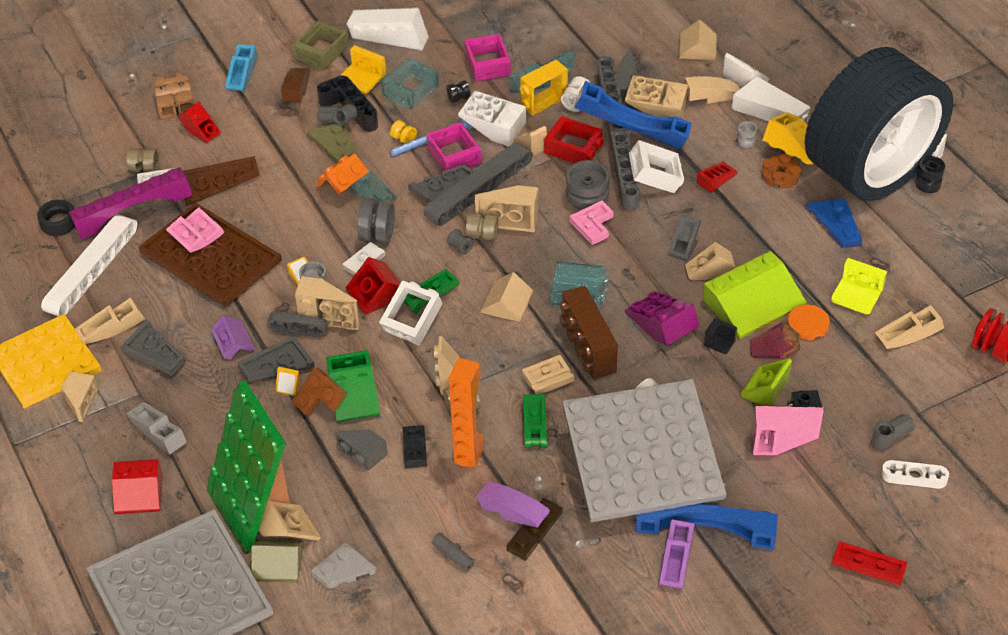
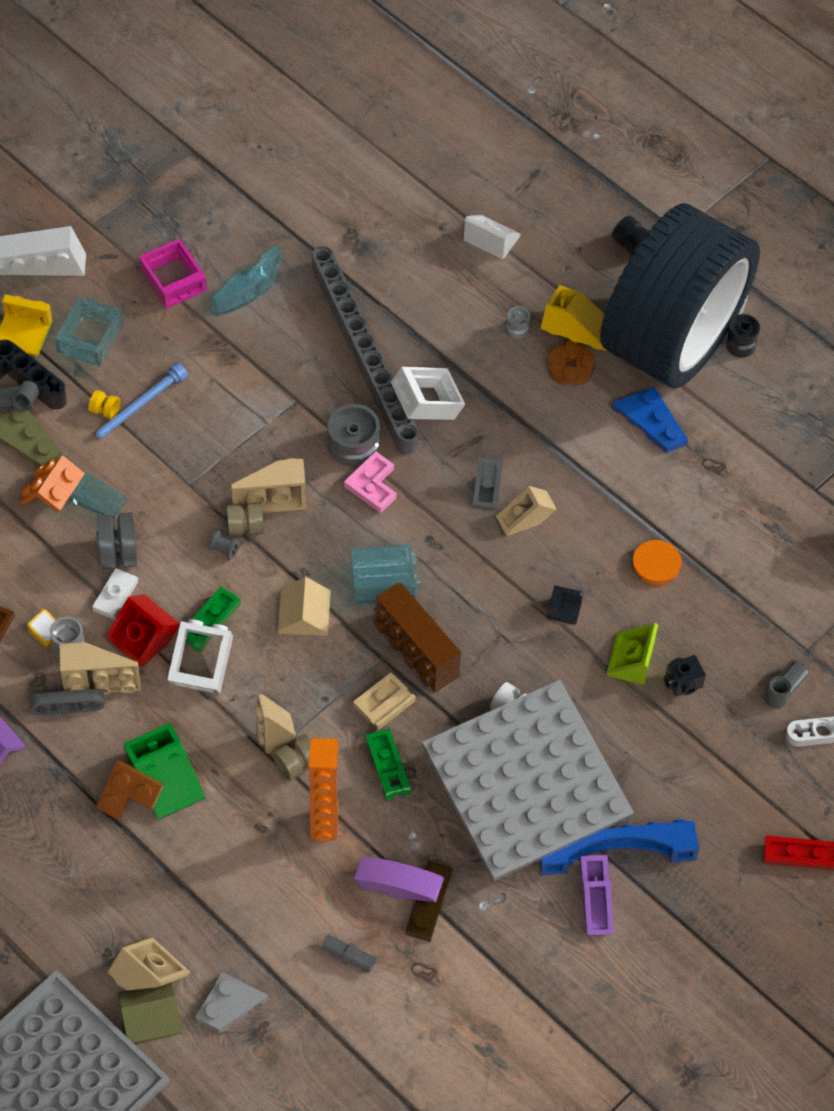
camera: 20 degrees left, 10 degrees up
green piece [206,380,290,554] -> none
dark grey wing [237,336,315,381] -> none
slope [276,367,301,396] -> none
dark grey slope [336,430,387,471] -> none
black slope [402,425,427,468] -> none
dark grey wing [408,164,474,203] -> none
dark grey beam [424,142,533,226] -> none
dark pink window [426,122,482,171] -> none
black wheel [446,80,471,103] -> none
white slope [458,91,526,146] -> none
tan slope [514,126,547,156] -> none
yellow window [520,60,568,116] -> none
red window [544,116,604,163] -> none
white wheel [561,77,590,112] -> none
blue arch [574,81,692,149] -> none
dark grey slope [618,50,638,102] -> none
tan slope [625,75,688,118] -> none
magenta slope [625,291,700,345] -> none
tan slope [679,19,717,60] -> none
tan slope [685,76,740,104] -> none
red slope [697,162,738,193] -> none
lime slope [703,251,807,339] -> none
white slope [732,77,810,124] -> none
clear pink slope [750,321,800,359] -> none
bright pink slope [752,406,823,455] -> none
neon yellow bracket [831,258,887,315] -> none
tan slope [875,305,944,349] -> none

